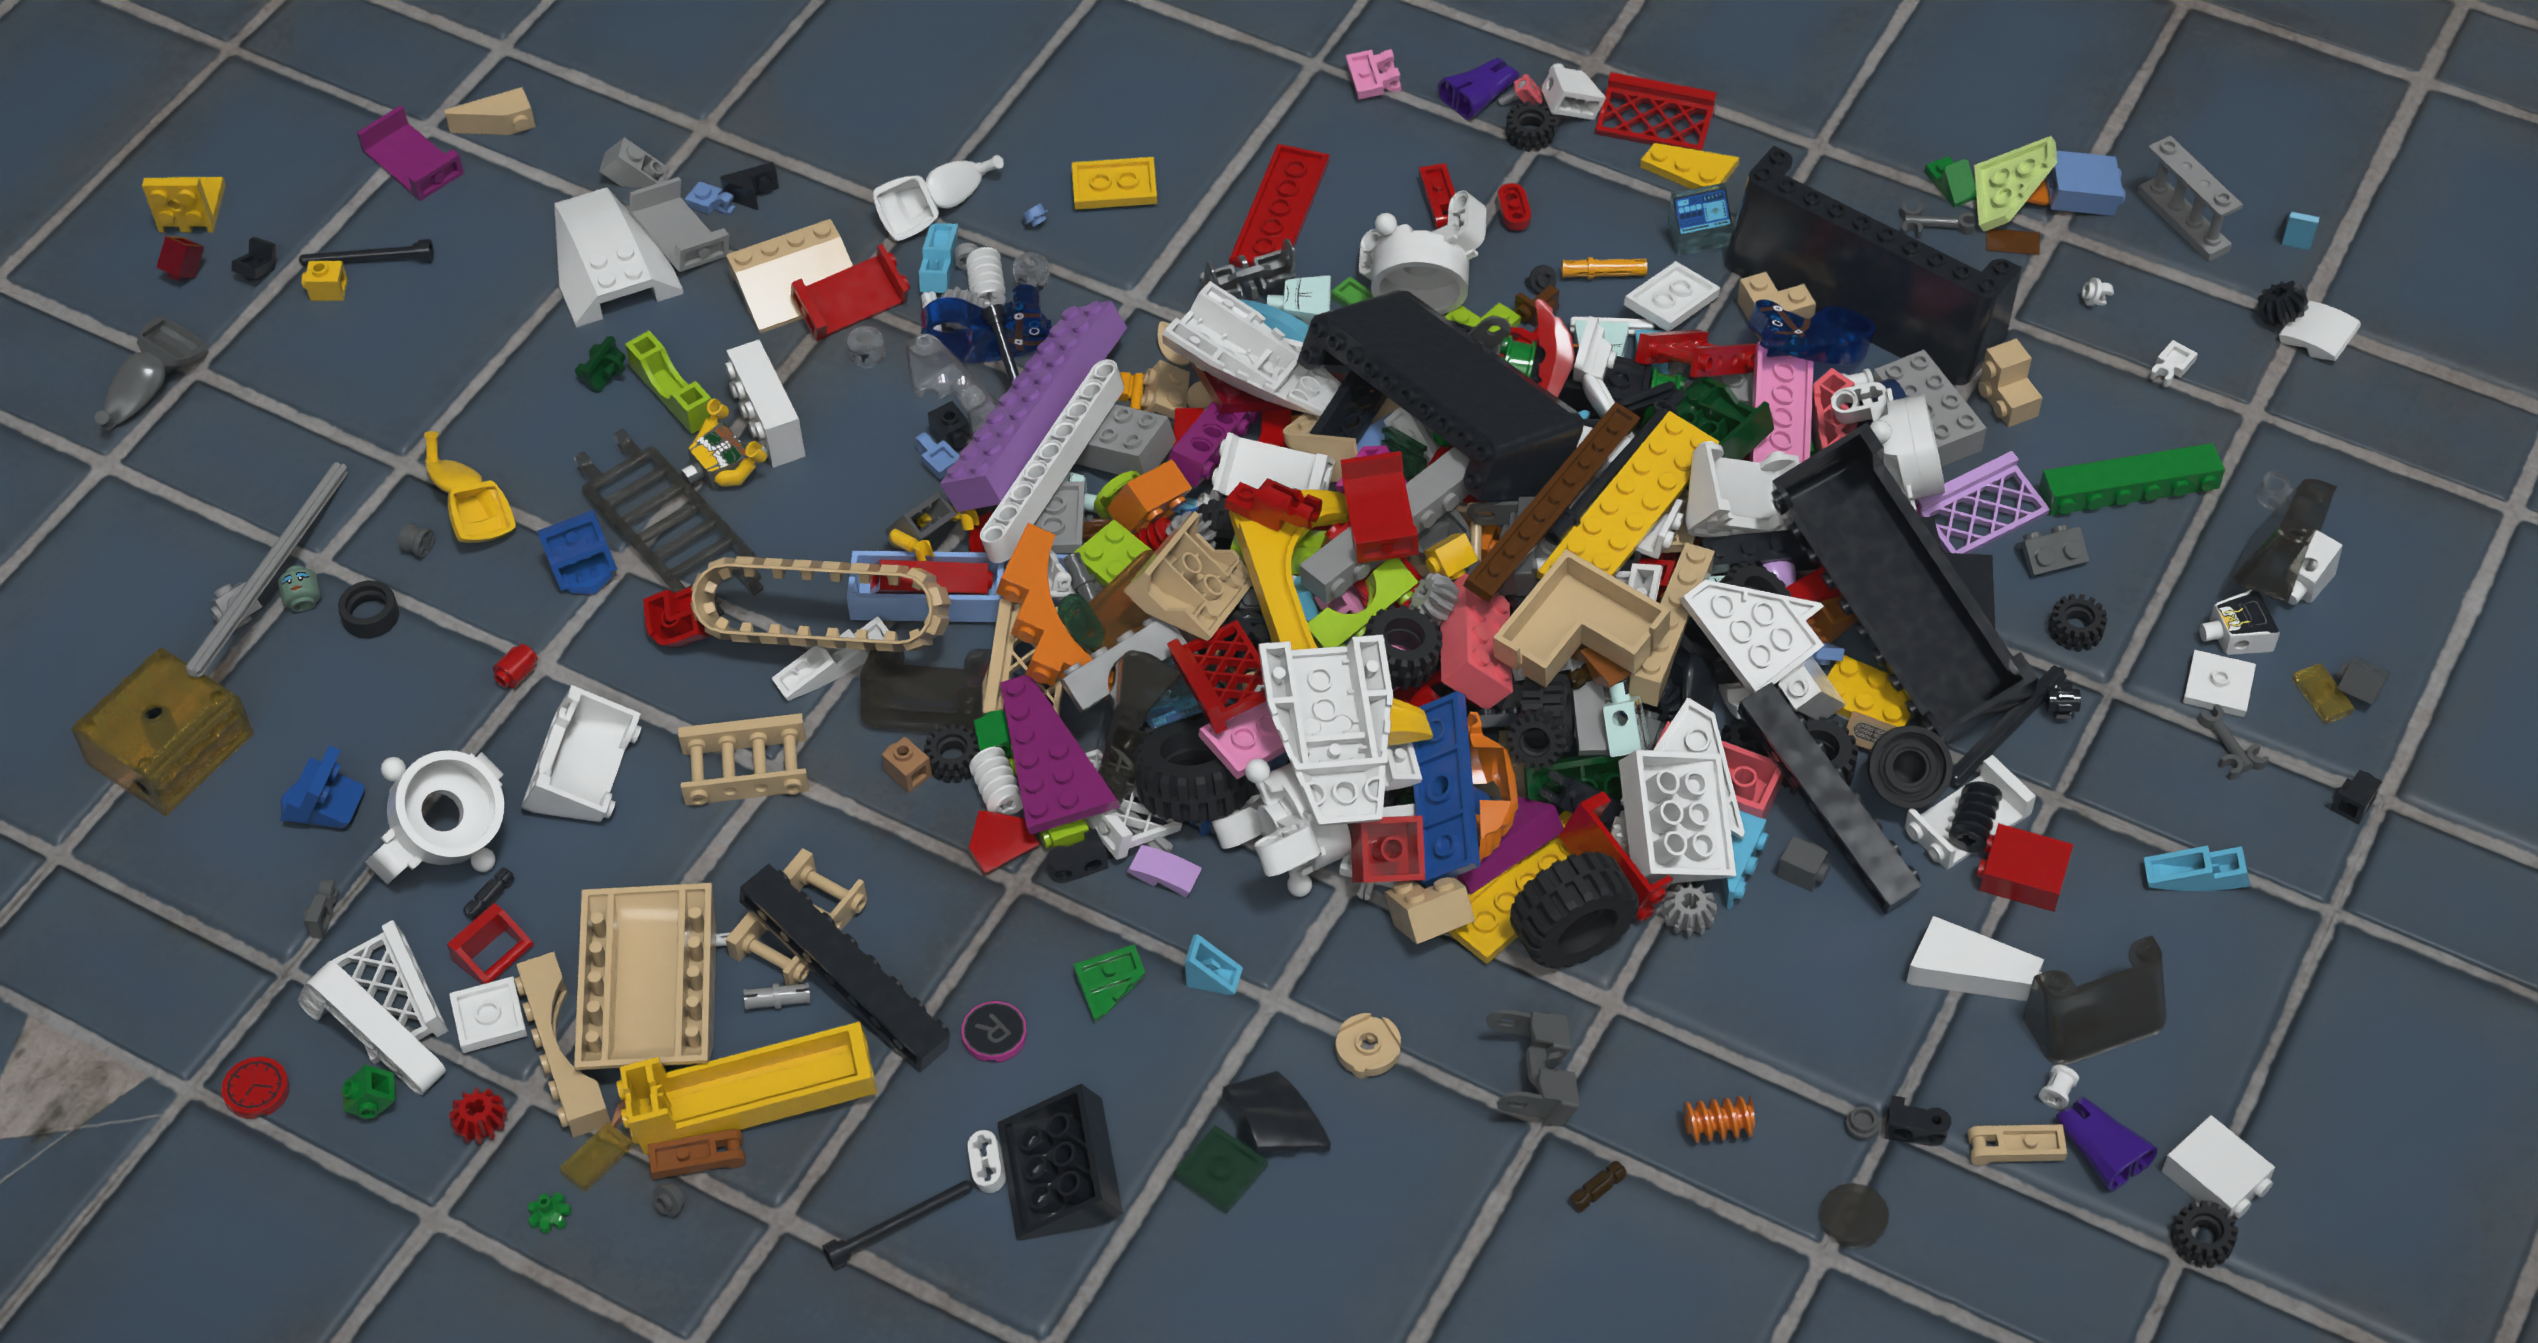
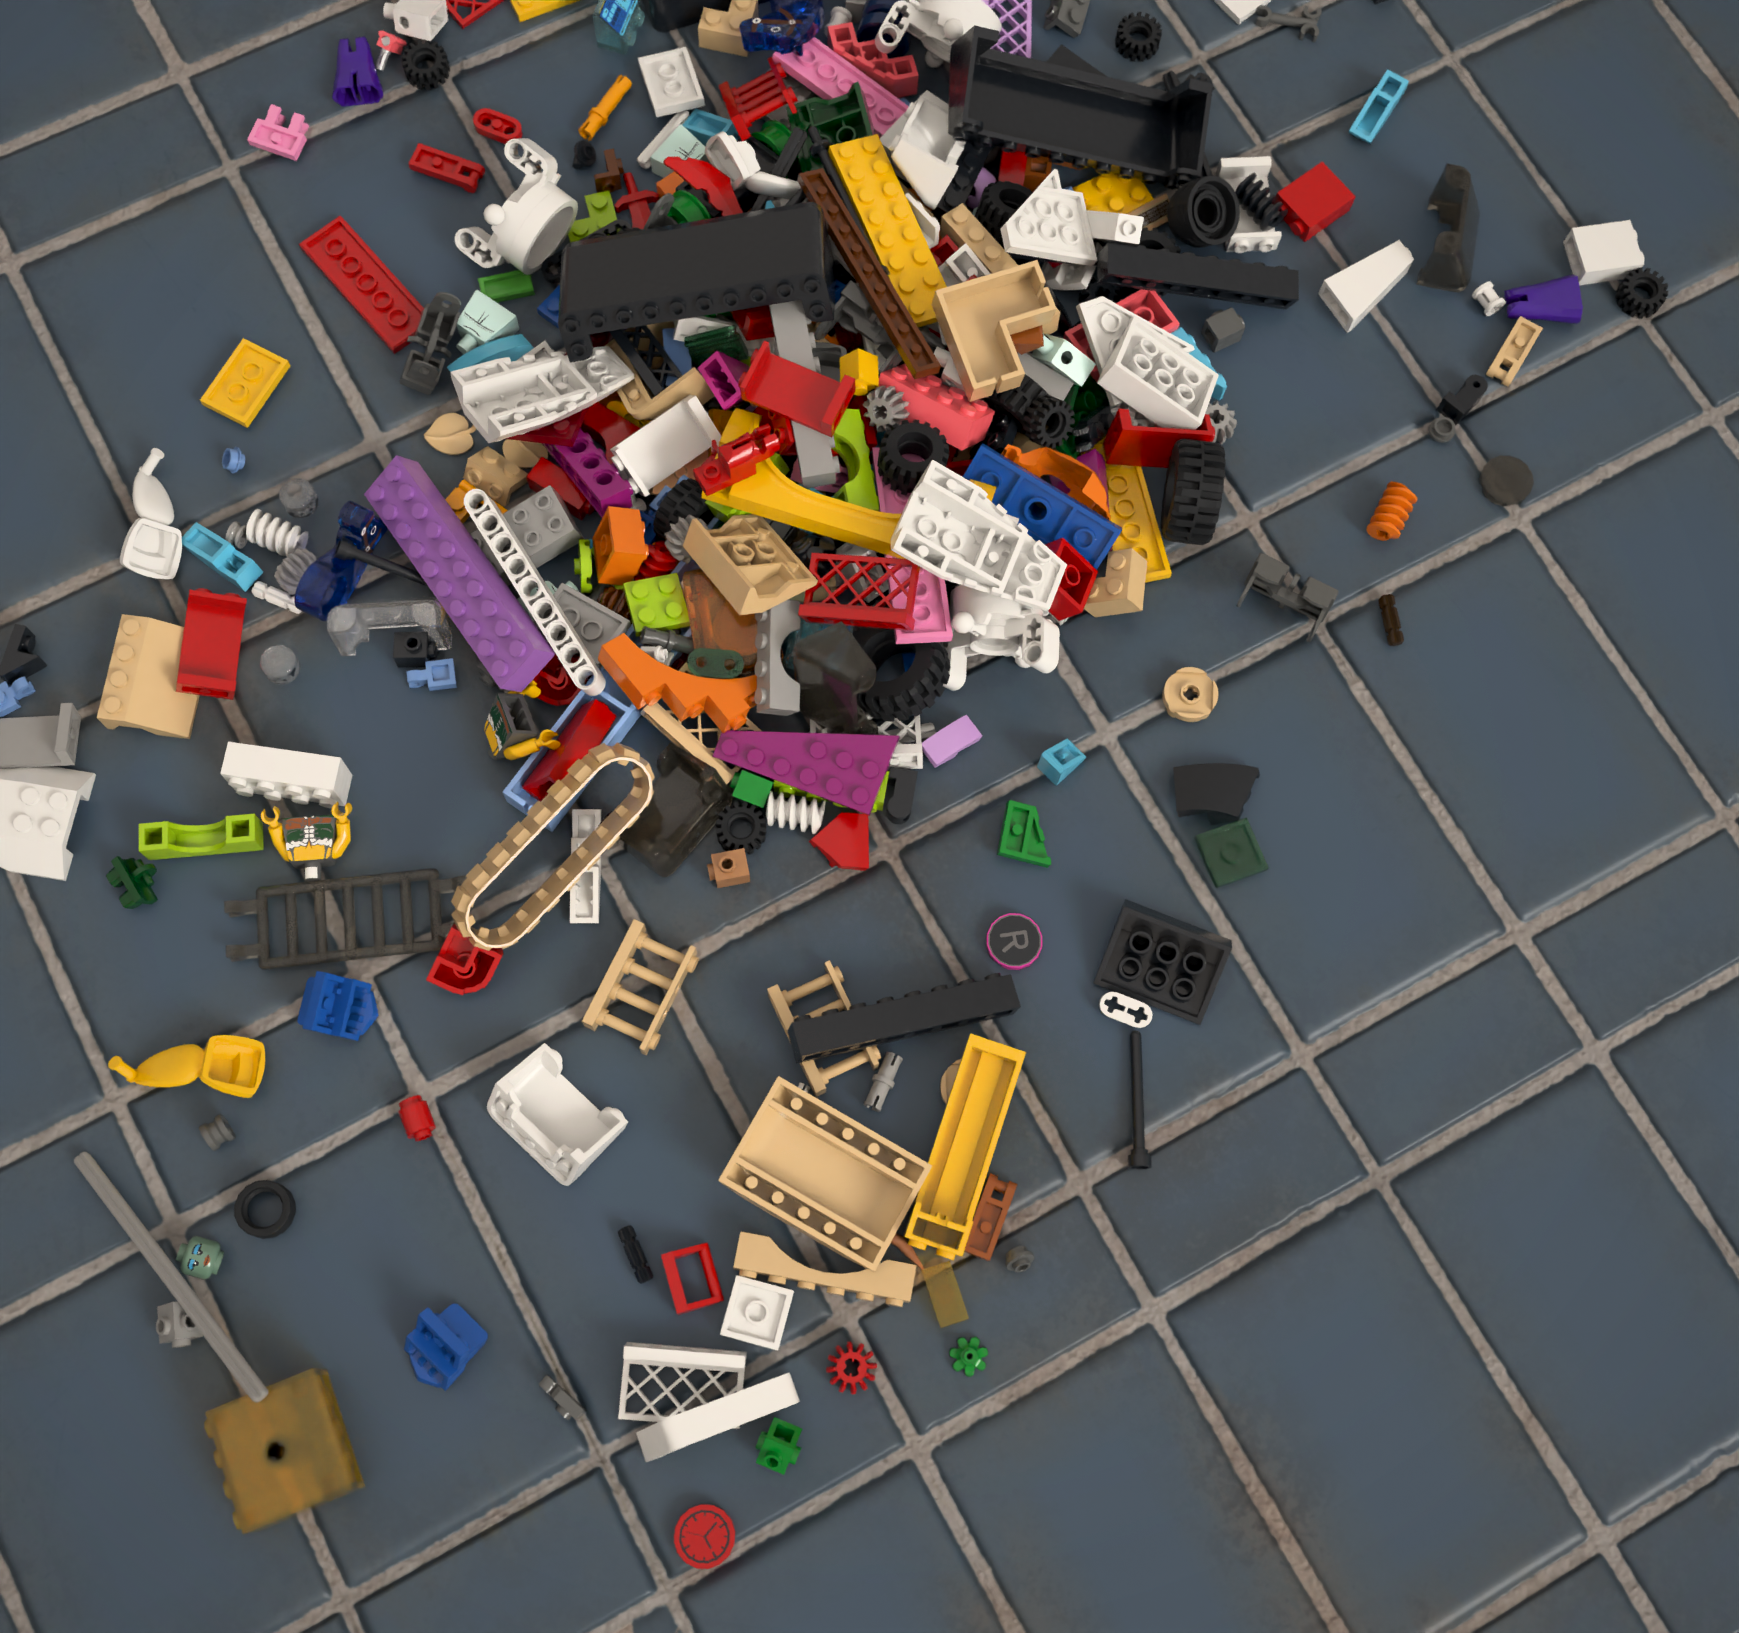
camera: 65 degrees left, 20 degrees up
white piece [365,751,504,884] -> none

